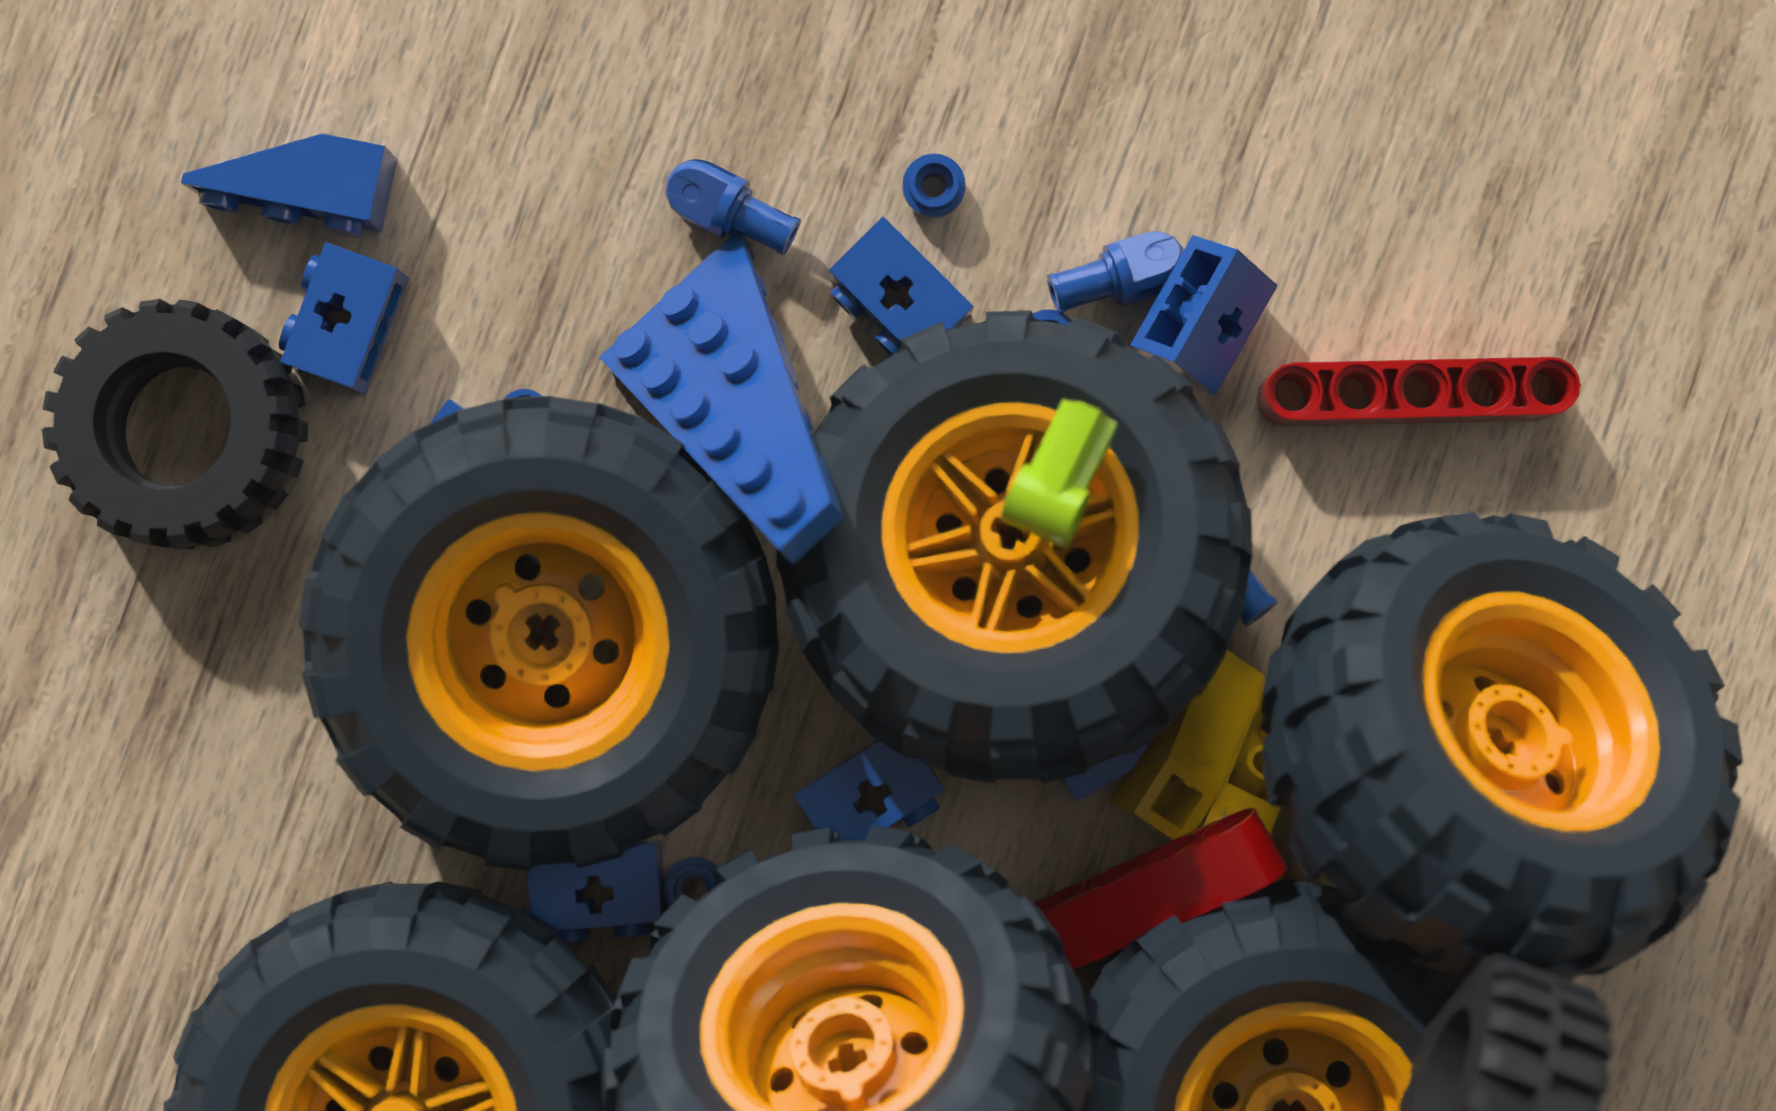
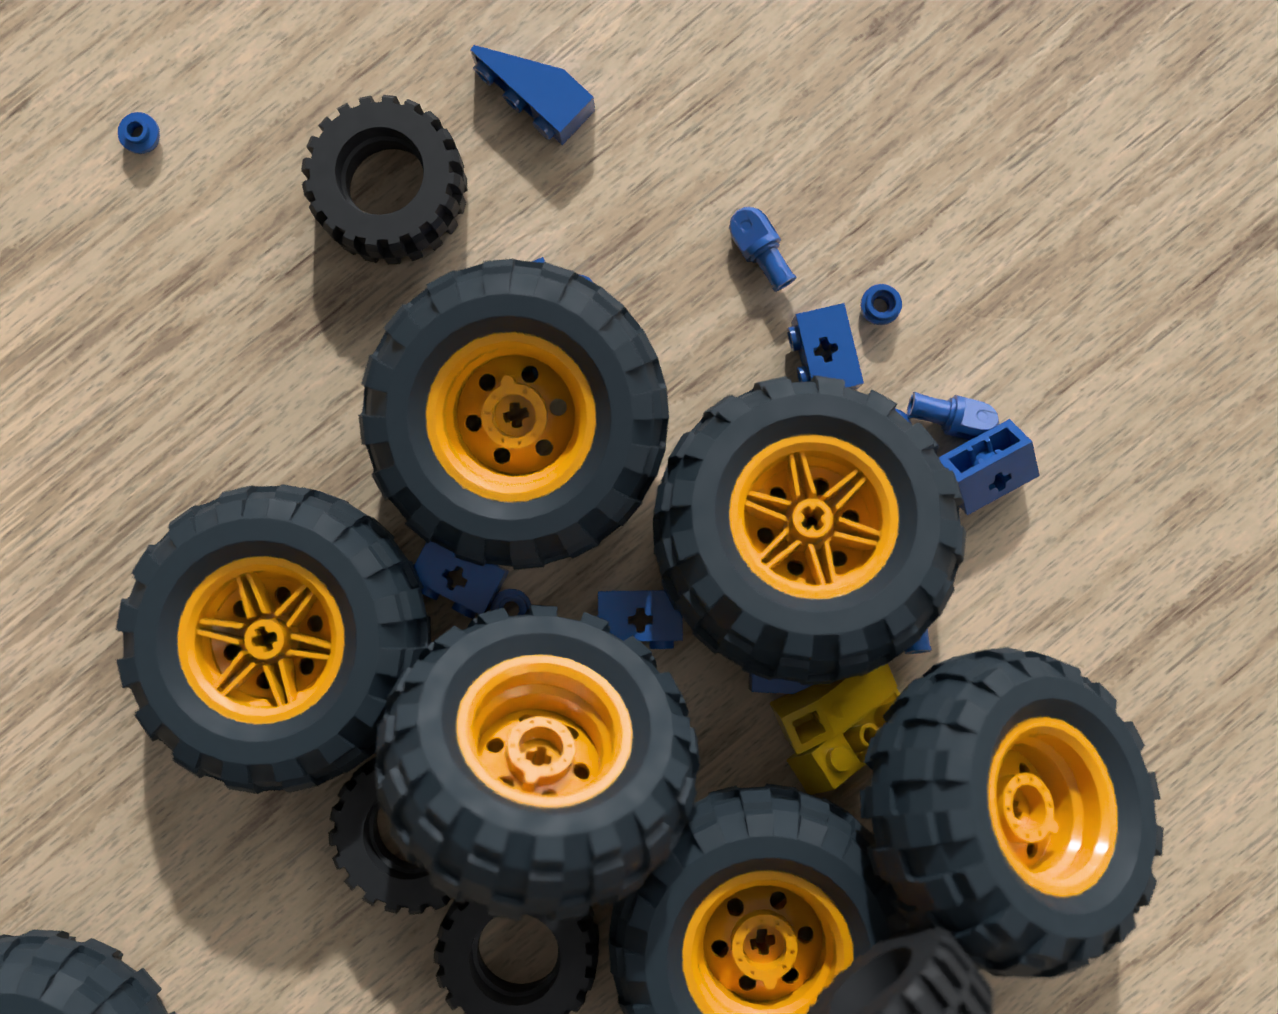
camera: 35 degrees right, 0 degrees up
blue brick [279,242,409,395] -> none
wing [599,231,844,564] -> none
lime piece [1000,399,1117,549] -> none
red beam [1033,807,1287,970] -> none
red beam [1256,357,1581,427] -> none

